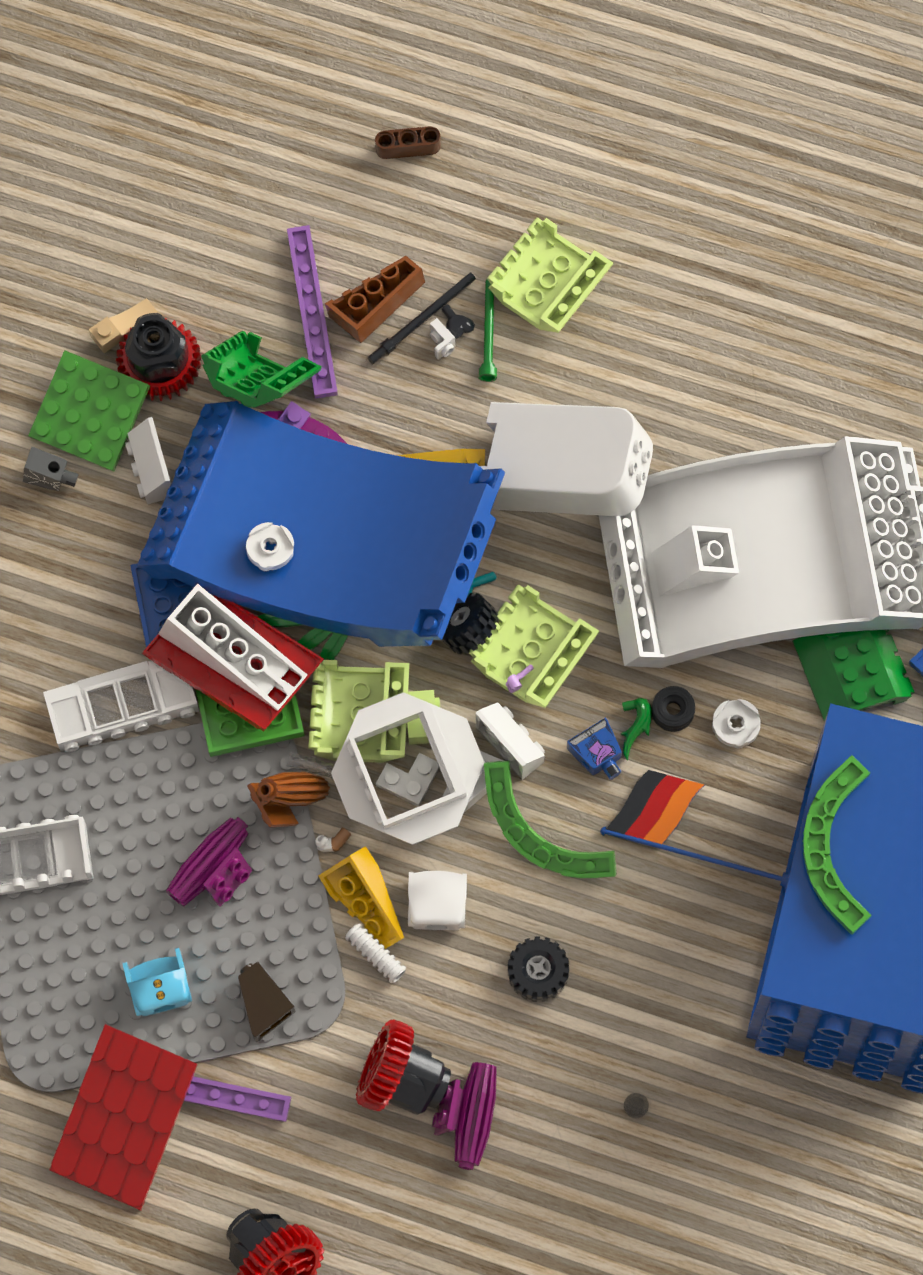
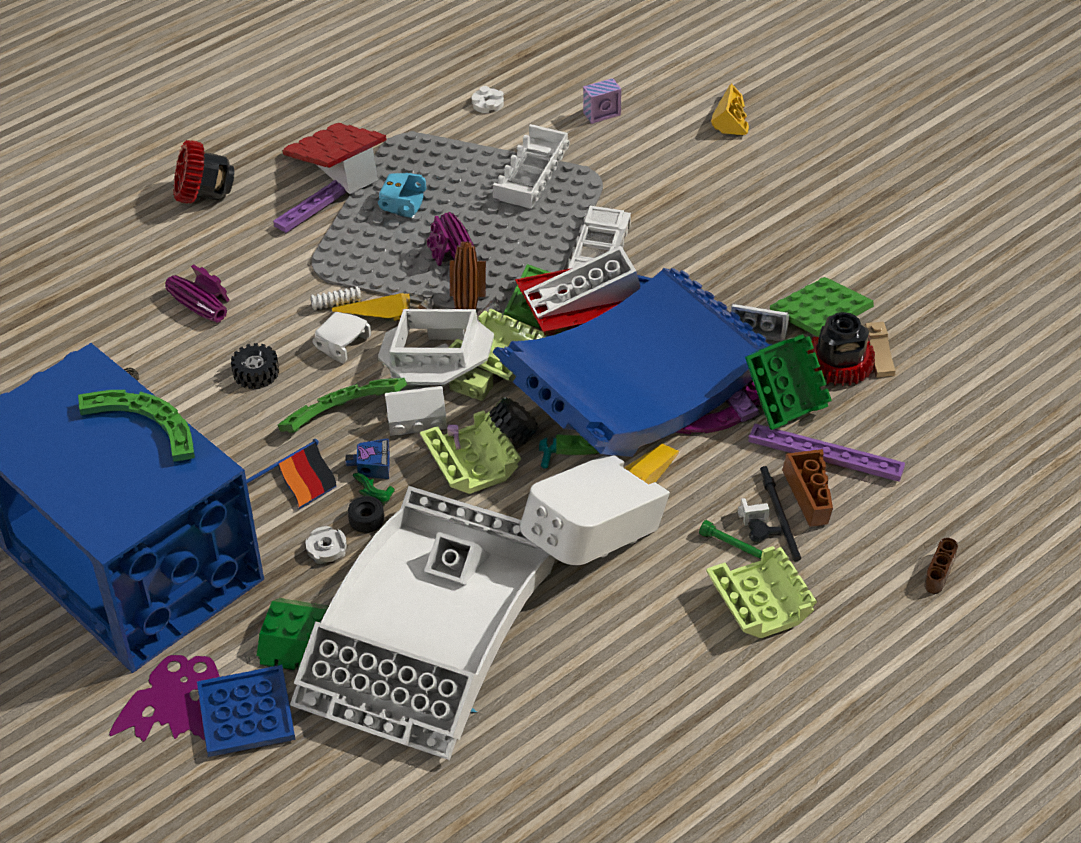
camera: 120 degrees right, 25 degrees down
dark grey torso [23,447,79,491] -> none
dark brown slope [238,961,296,1042] -> none
white plate [246,522,294,571] -> none
piece [356,1019,451,1115] -> none

